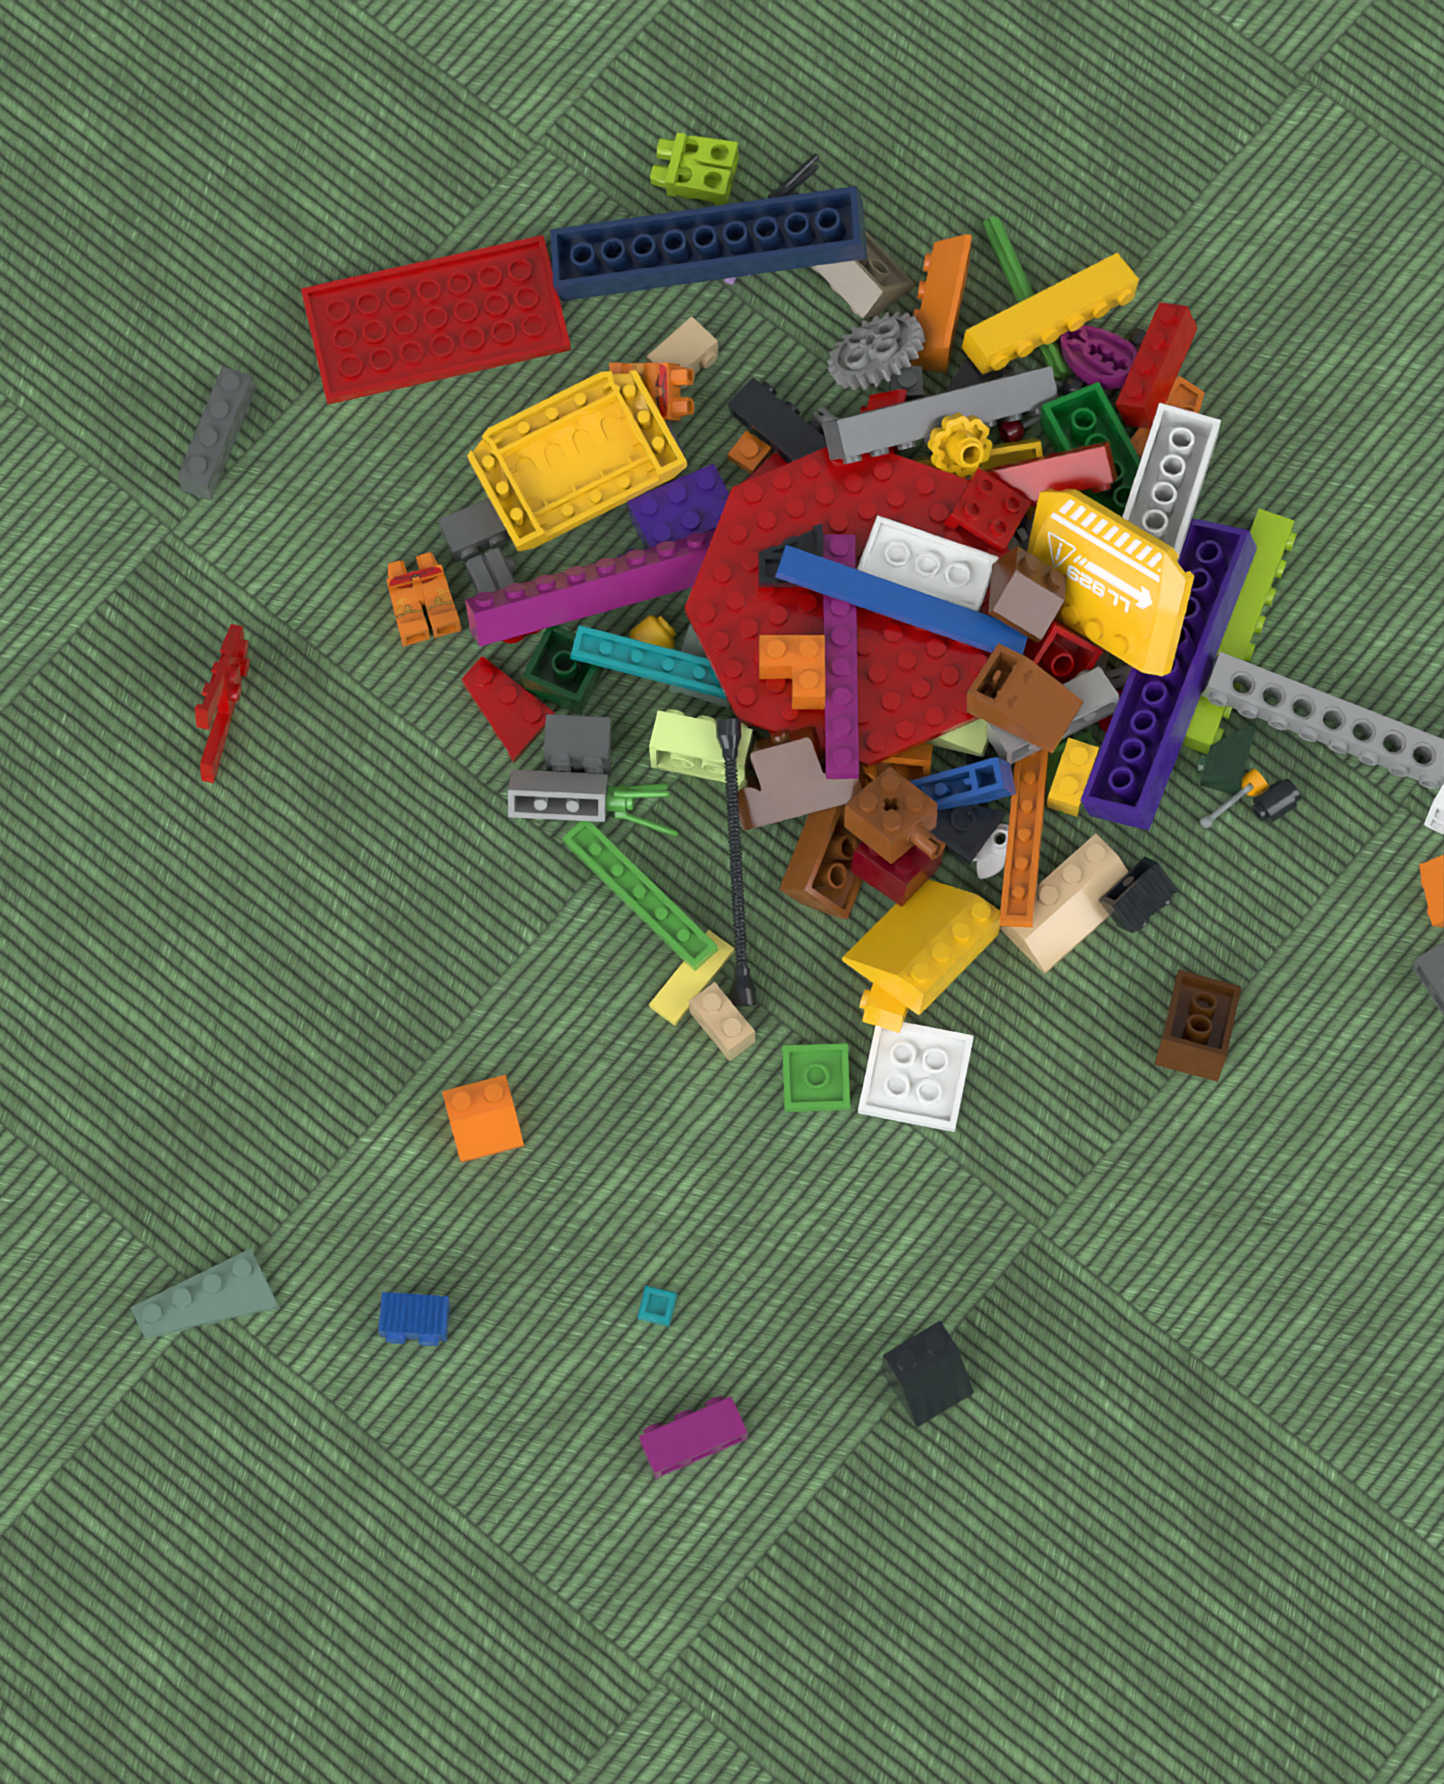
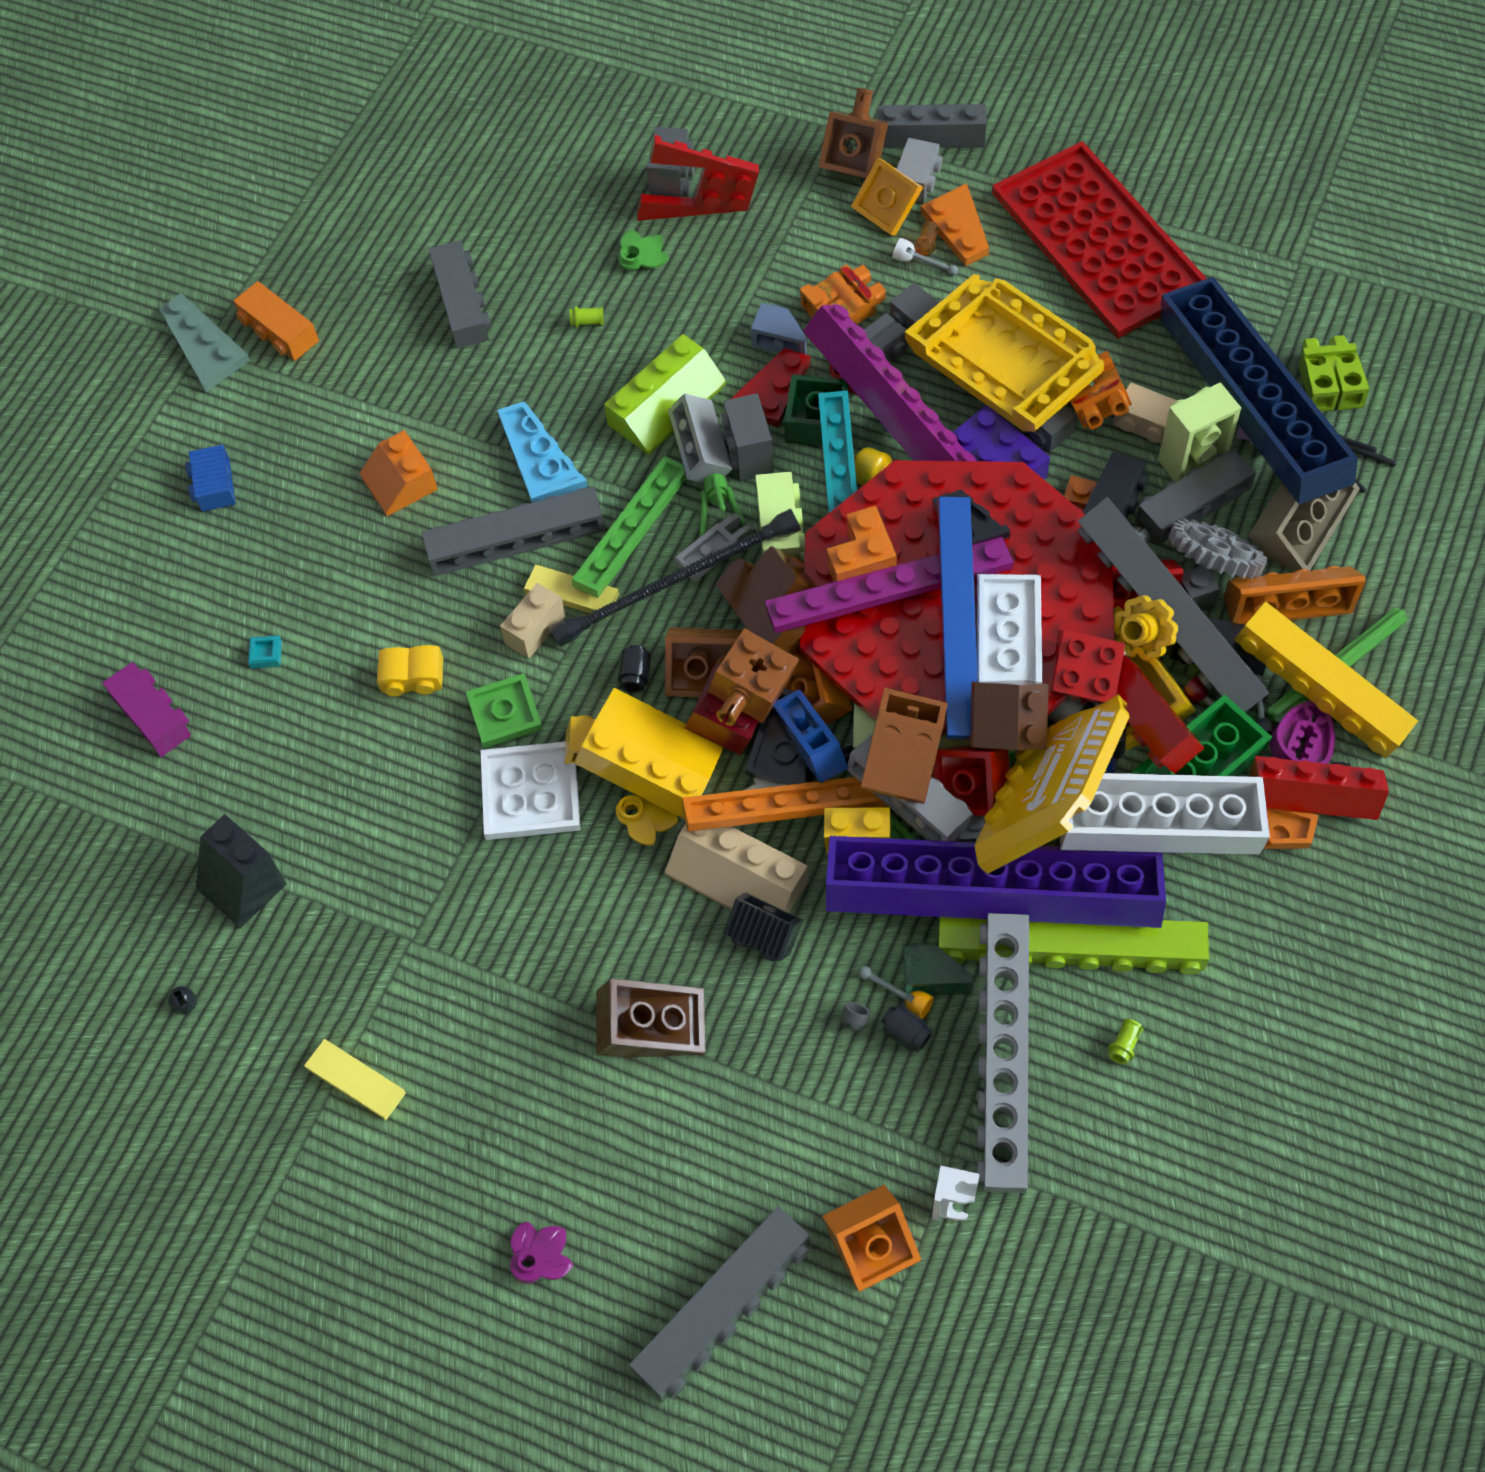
camera: 75 degrees right, 10 degrees down
none -> black hinge [168,986,197,1015]
none -> orange brick [233,281,319,361]
none -> light yellow tile [304,1039,406,1121]
none -> yellow brick [377,645,443,697]
none -> dark grey brick [422,487,606,577]
none -> dark grey brick [429,240,492,349]
none -> medium azure wing [497,401,588,503]
none -> magenta plate [510,1221,573,1284]
none -> lime pin [569,306,604,328]
none -> lime slope [604,334,727,455]
none -> yellow plate [616,795,678,846]
none -> bright green plate [618,229,669,270]
none -> black brick [618,645,651,693]
none -> dark grey brick [646,127,695,197]
none -> light grey hinge [674,513,754,582]
none -> sand blue slope [751,303,807,355]
none -> dark orange brick [818,87,888,178]
none -> dark grey hinge [841,1002,871,1031]
none -> light orange plate [851,158,923,236]
none -> hinge [892,238,958,276]
none -> light grey brick [897,138,943,203]
none -> clear orange pin [914,221,939,257]
none -> orange wing [921,183,989,267]
none -> lime pin [1108,1019,1143,1065]
none -> dark grey brick [1135,448,1256,546]
none -> yellowish green brick [1158,382,1241,482]

